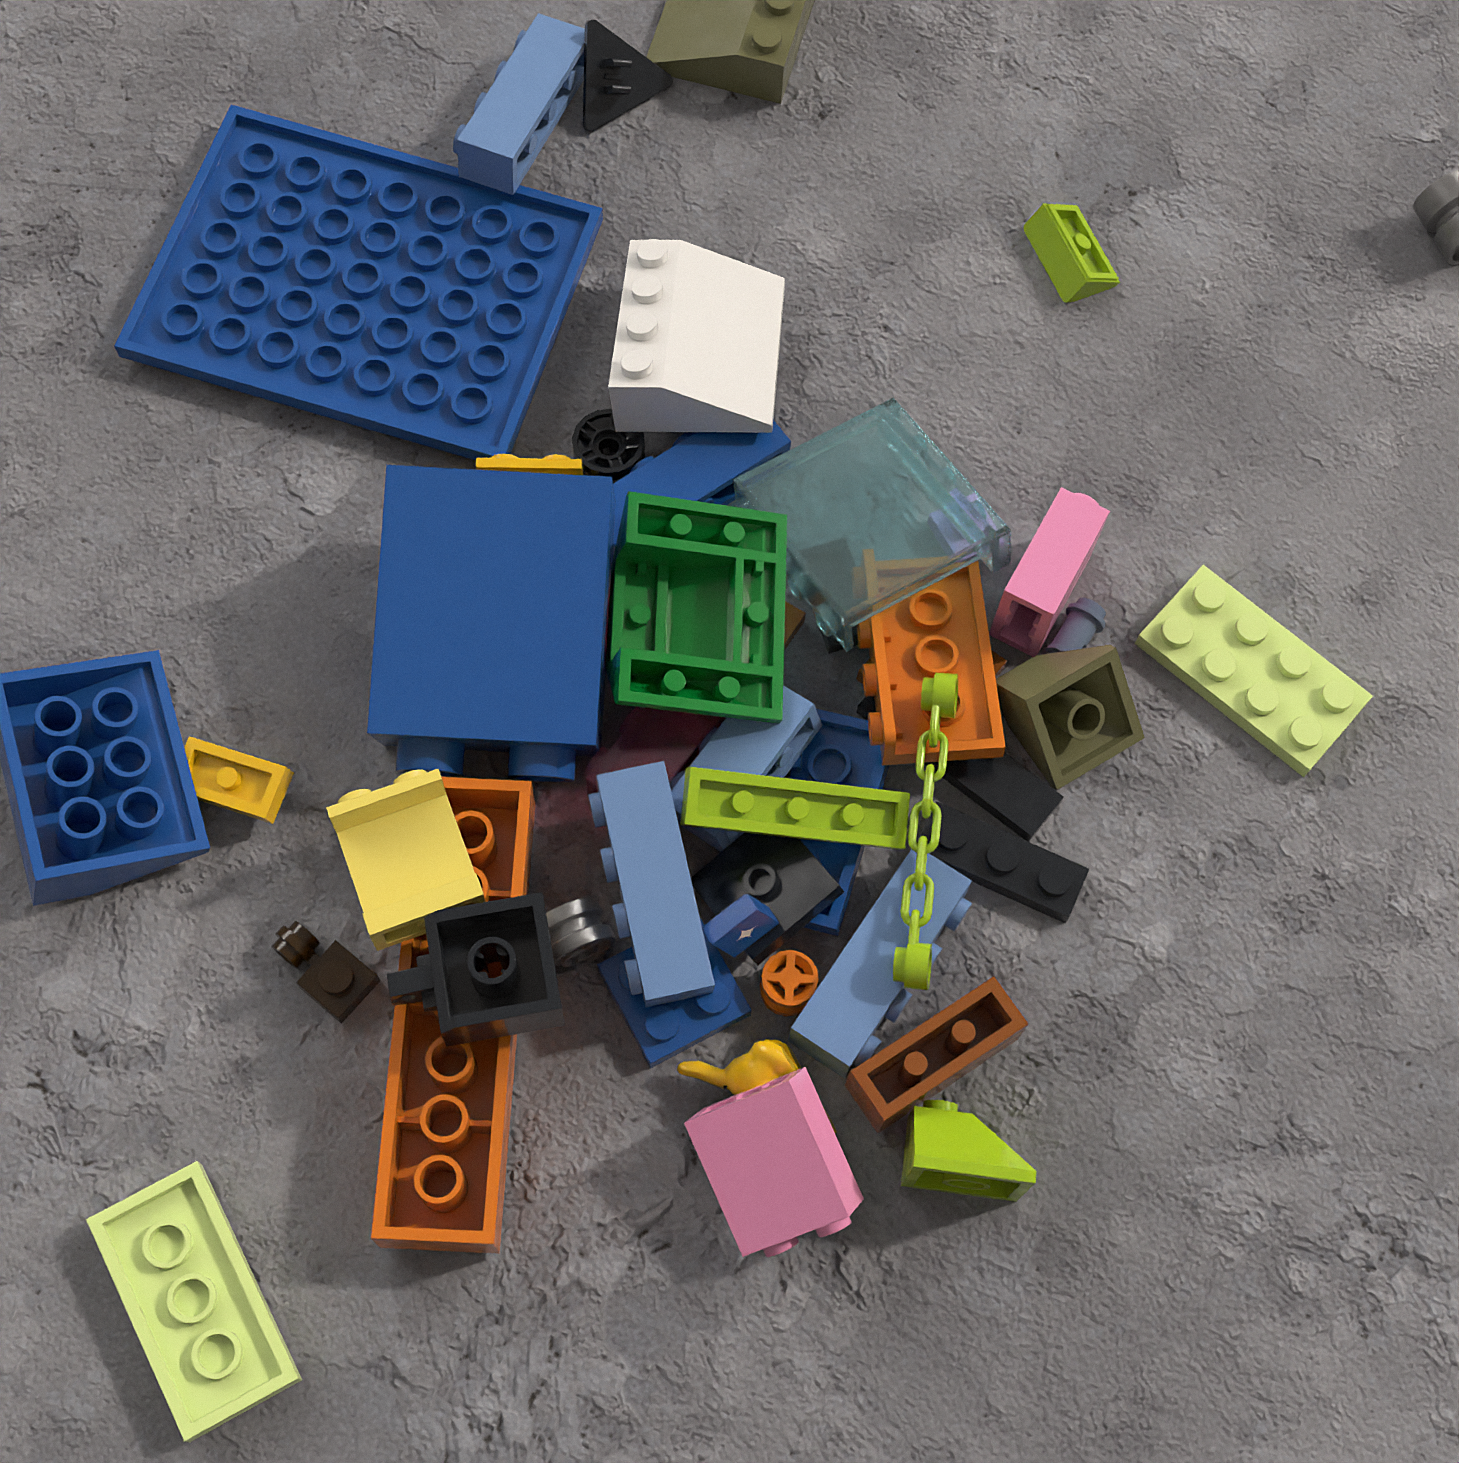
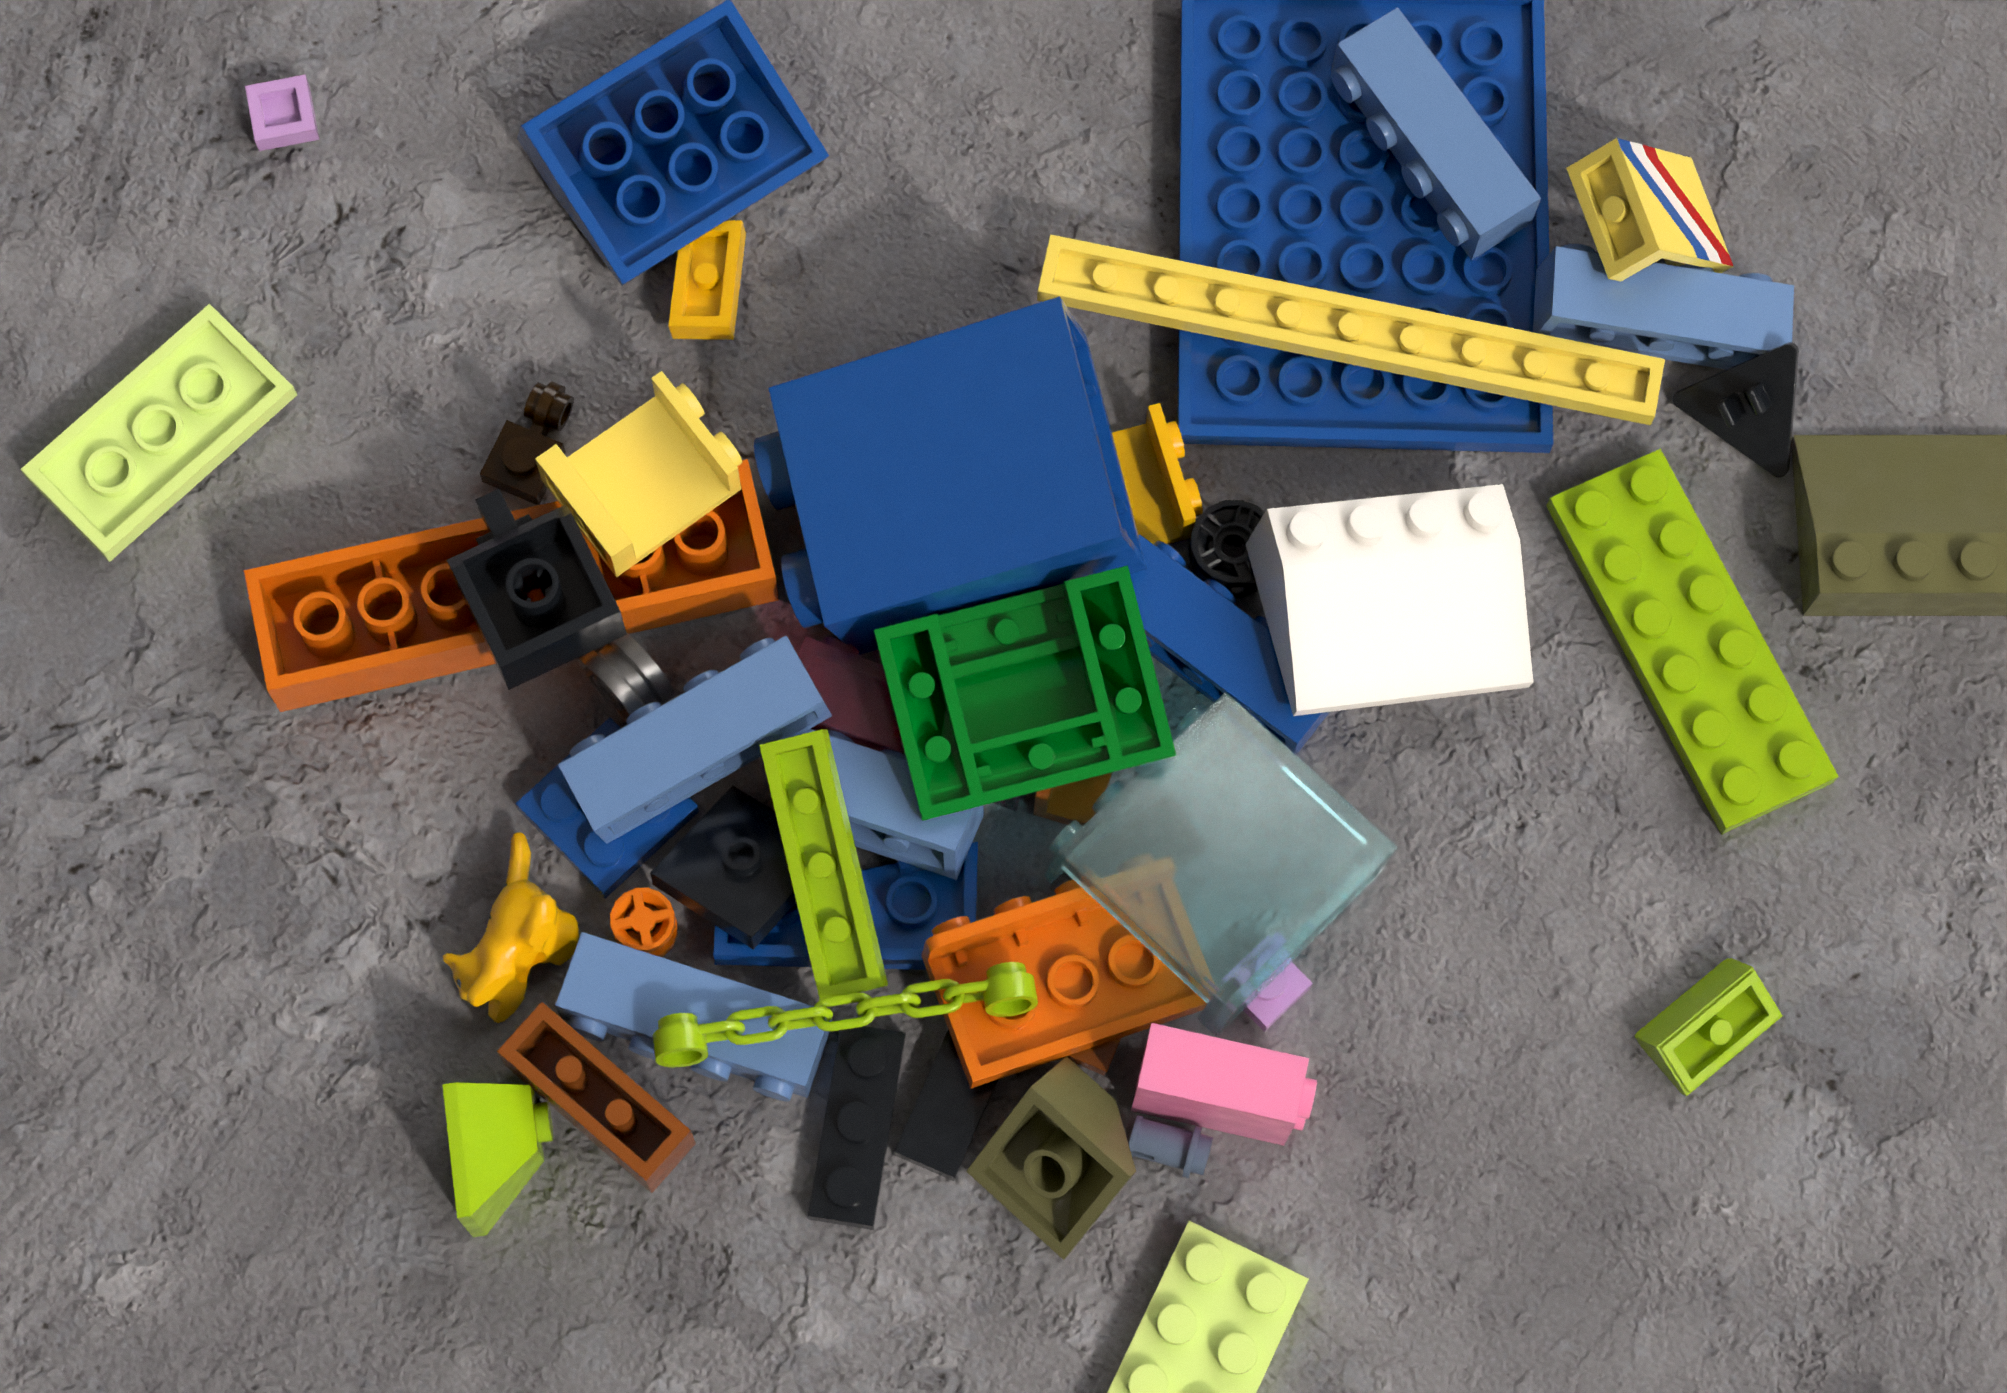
camera: 75 degrees right, 5 degrees up
bright pink brick [684,1067,864,1257] -> none
blue tile [702,894,779,957] -> none
none -> light yellow plate [1037,234,1665,425]
none -> medium blue brick [1331,7,1541,260]
none -> lime plate [1546,448,1839,835]
none -> light yellow panel [1566,138,1734,282]

